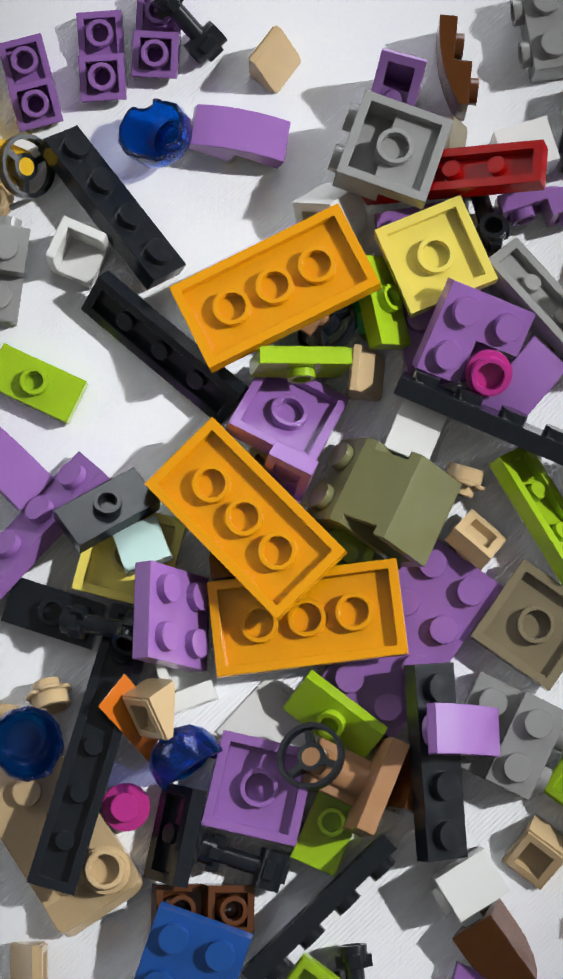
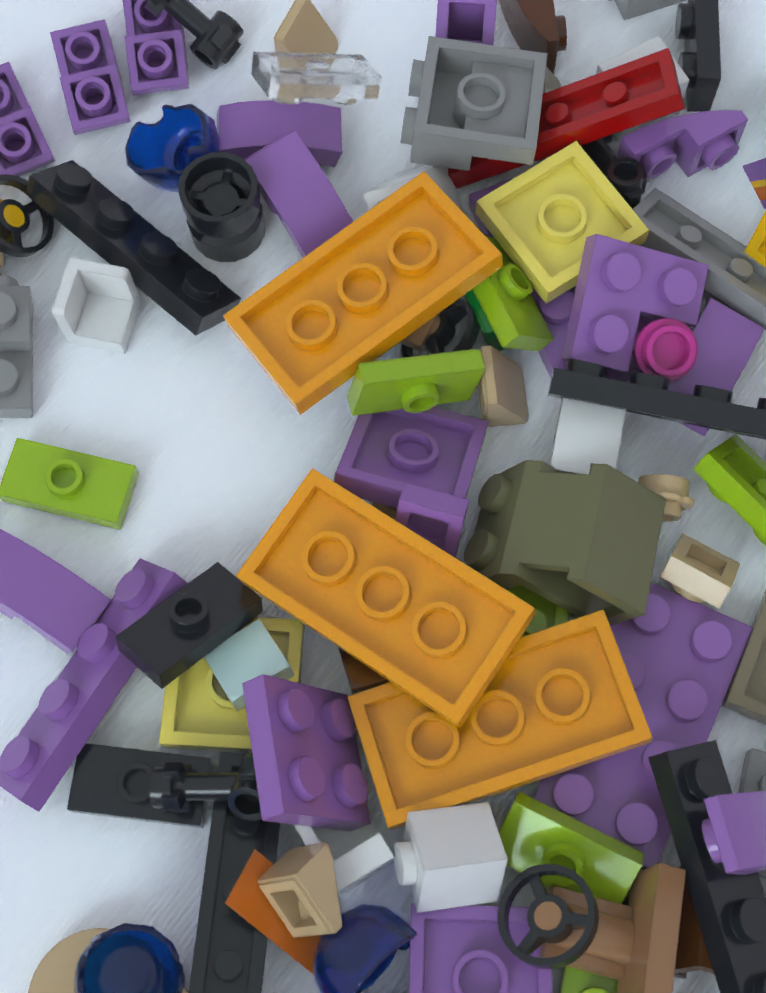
camera: 10 degrees left, 10 degrees down
tan plate [26,677,72,716] -> none
black plate [81,270,249,425] -> none
none -> black wheel [178,152,265,262]
none -> medium lavender slope [244,130,354,258]
none -> clear plate [251,52,382,105]
none -> white brick [393,802,508,913]

